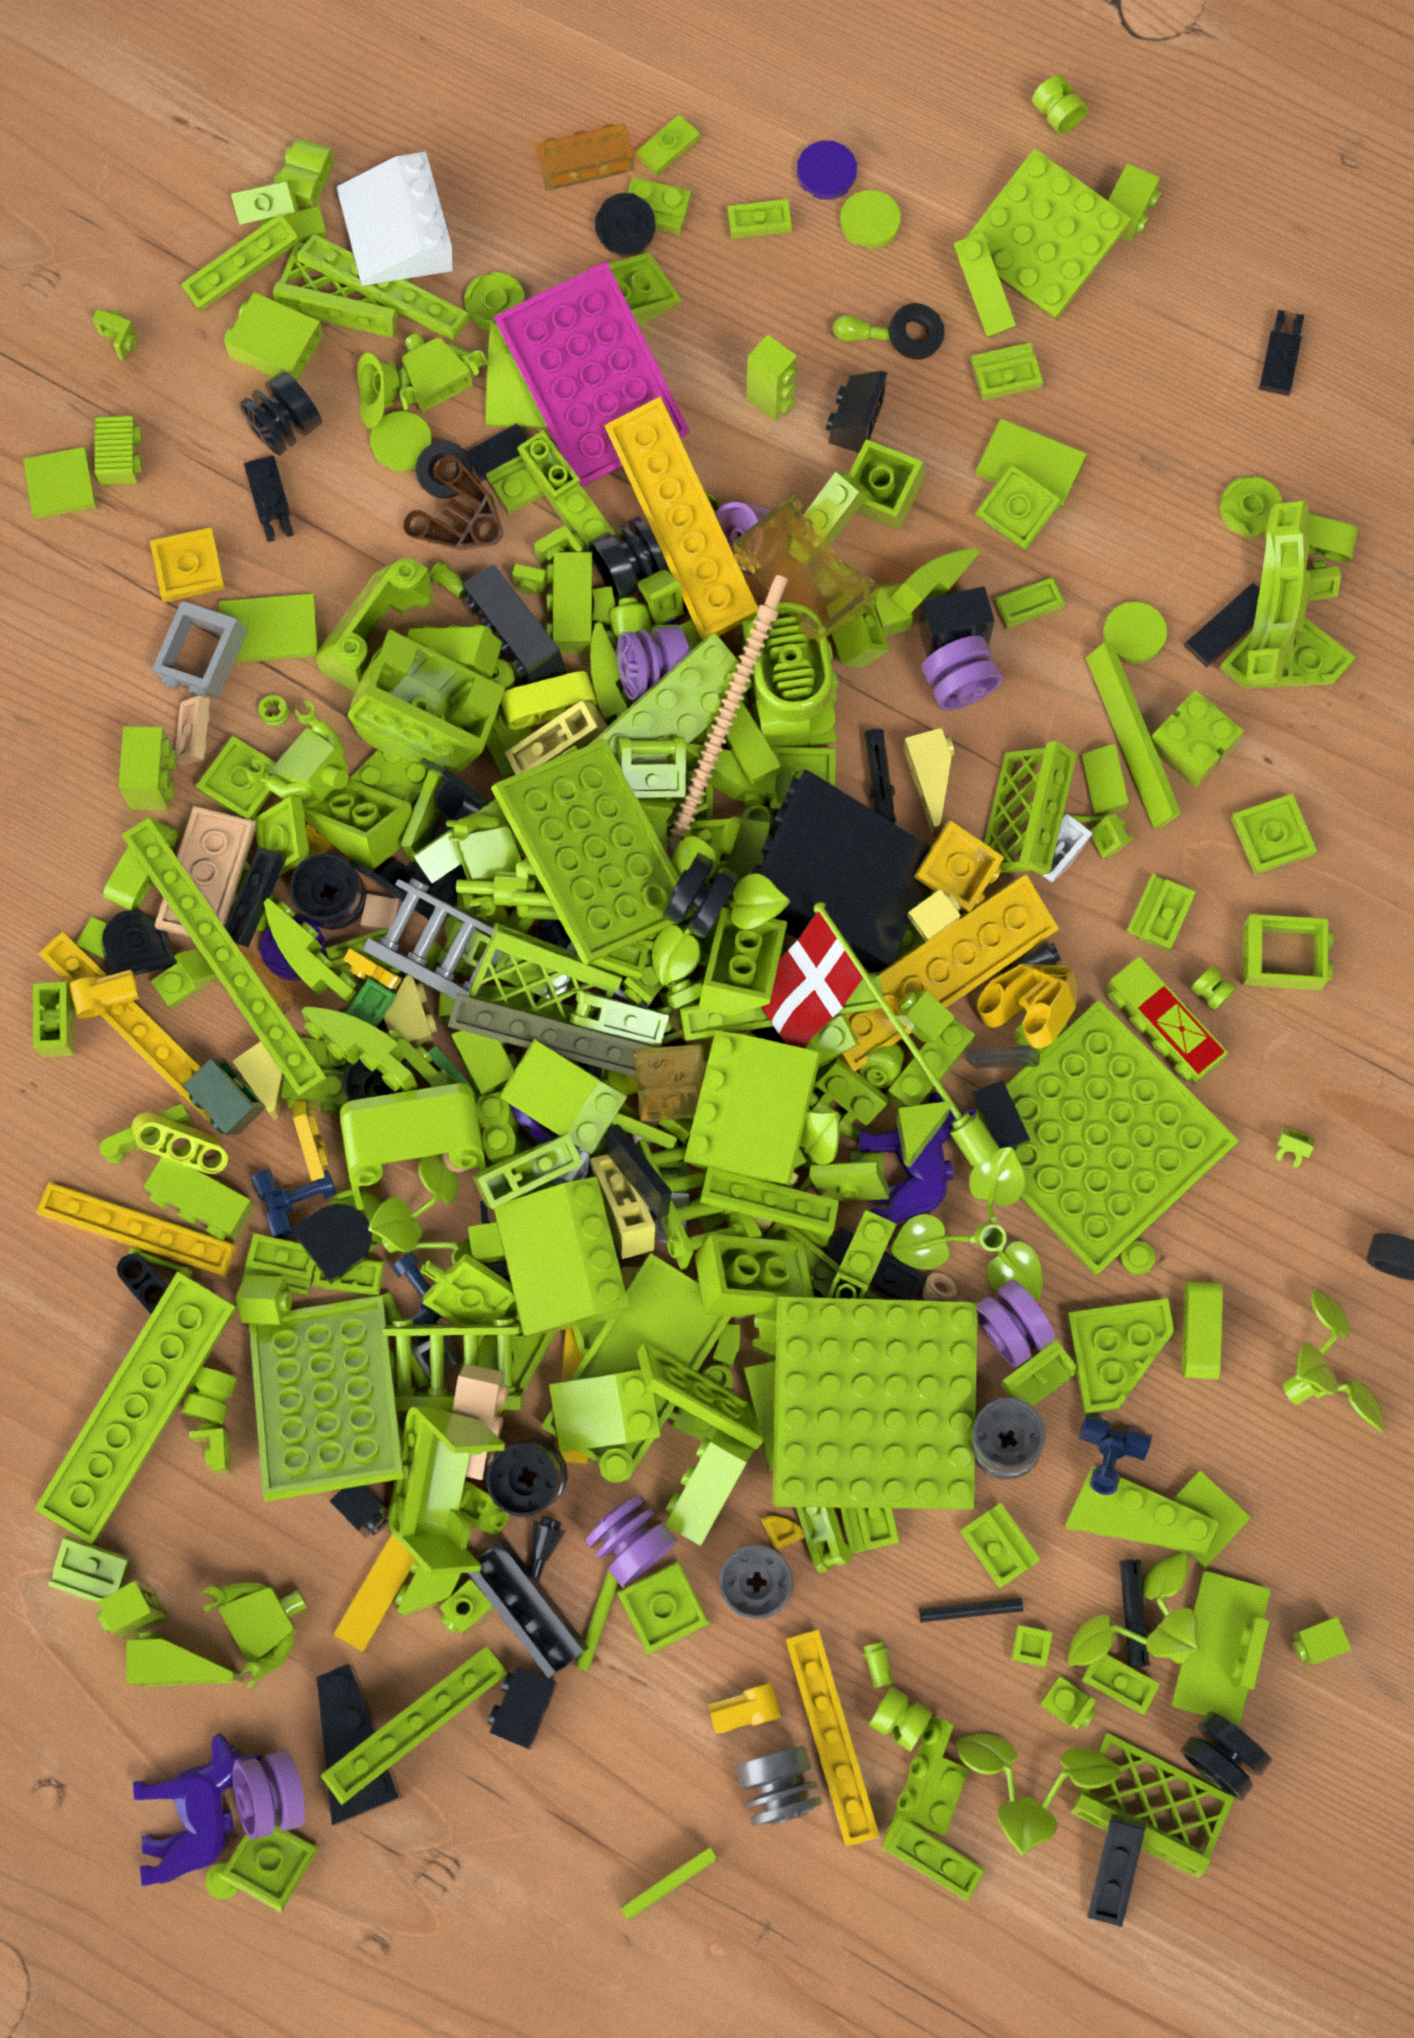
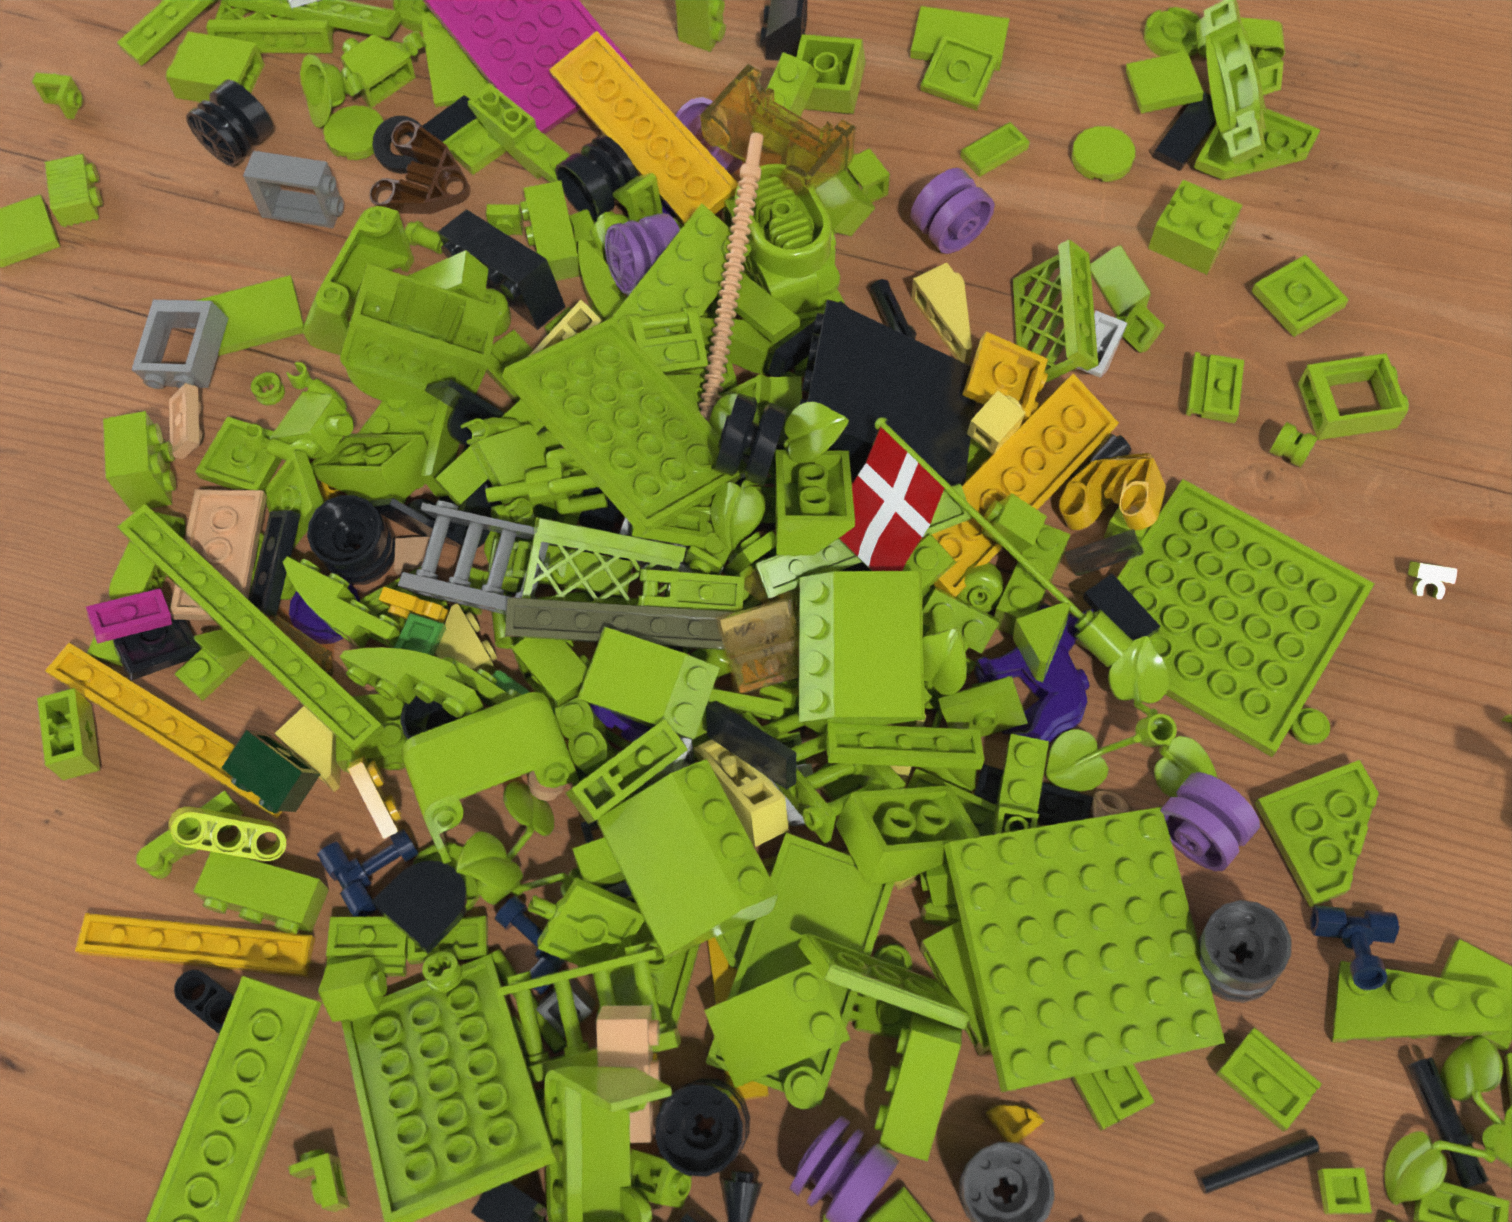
camera: 10 degrees left, 10 degrees down
yellow piece [69,970,140,1019] -> none
lime hinge [128,1246,195,1278] -> none
yellow plate [150,527,225,603] -> none
lime wheel [180,1367,238,1425] -> none
black hinge [244,455,294,542] -> none
neon yellow beam [500,671,597,730] -> none
lime bracket [533,525,585,566] -> none
lime piece [712,1324,740,1368] -> none
lime plate [796,1507,852,1573] -> none
lime slope [890,548,980,615] -> none
black brick [918,586,995,657] -> none
lime hinge [1000,1339,1077,1407] -> none
lime tile [1086,642,1181,829] -> none
lime brick [1106,956,1229,1086] -> none
lime beam [1182,1281,1223,1380] -> none
none -> dark pink plate [86,588,172,644]
none -> light grey window [243,151,344,228]
none -> lime bush [422,951,462,993]
none -> black tile [768,301,849,377]
none -> lime tile [1126,51,1203,114]

